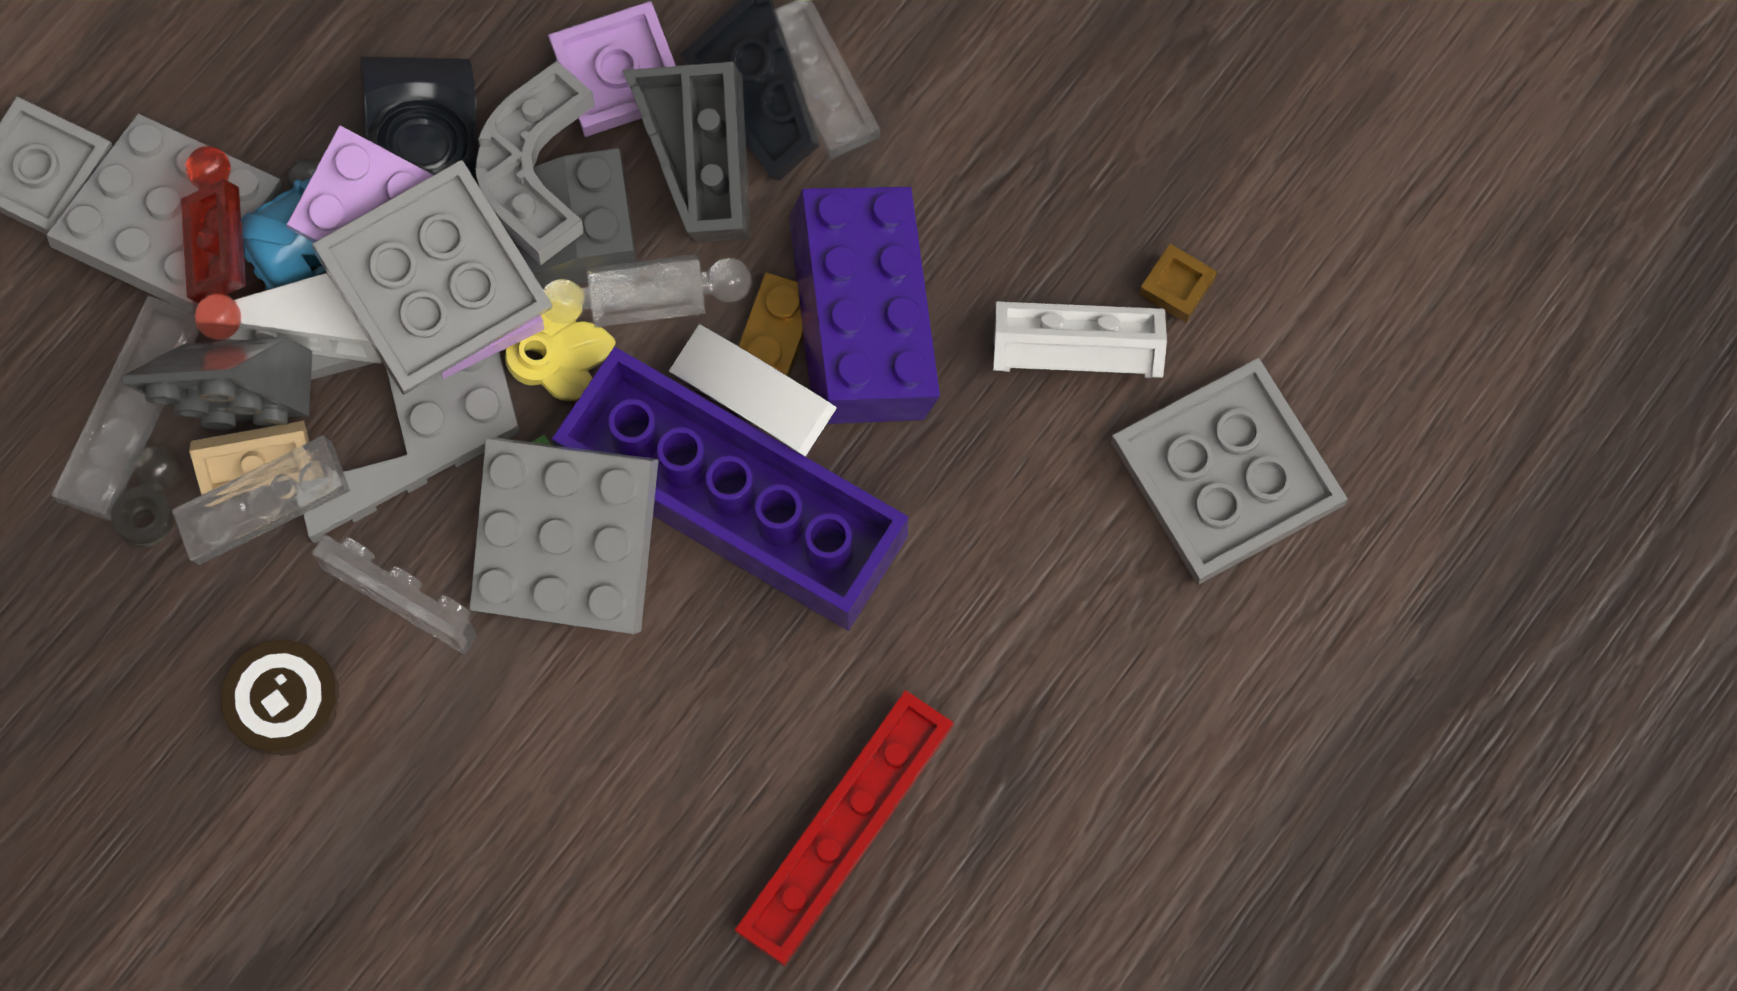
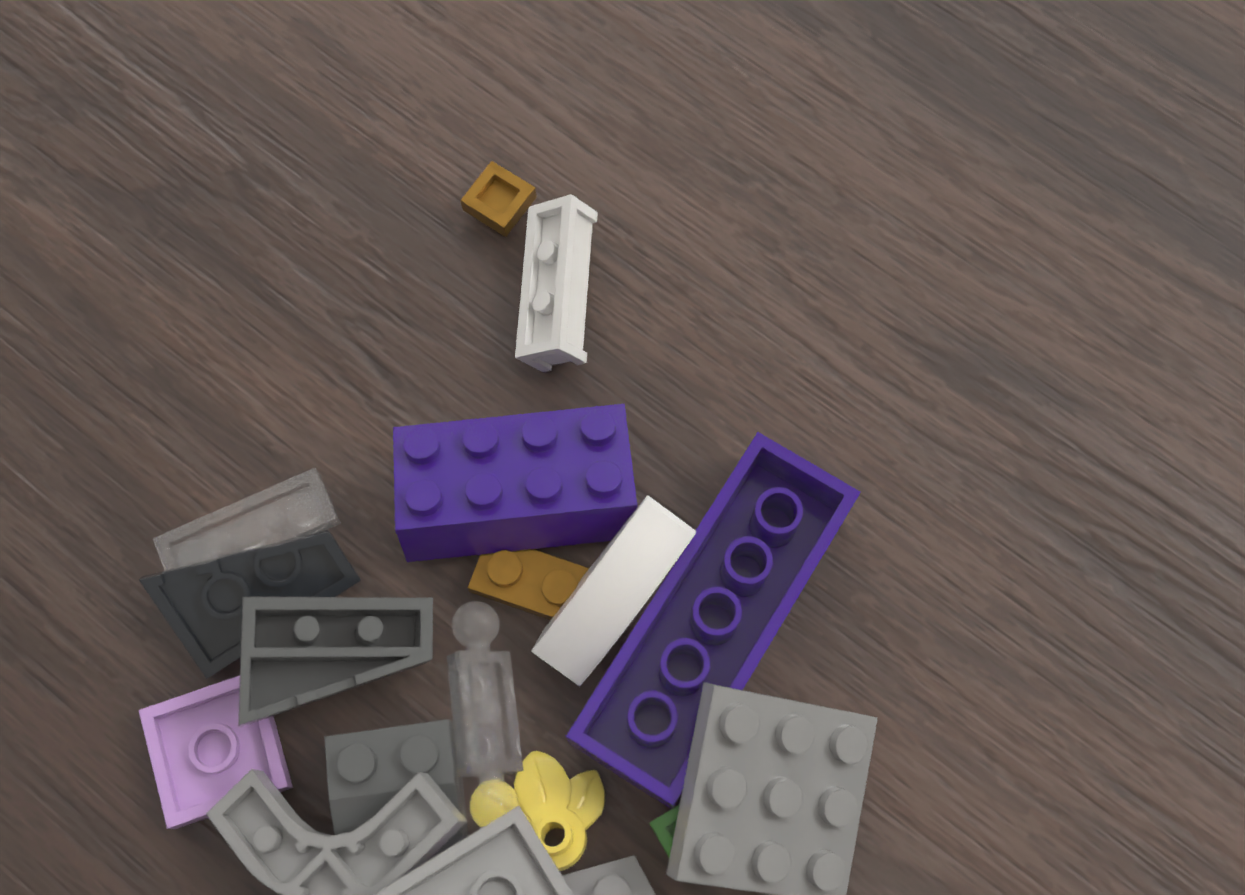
camera: 90 degrees left, 0 degrees up
red plate [735,690,954,968] -> none
light grey plate [1111,358,1348,585] -> none

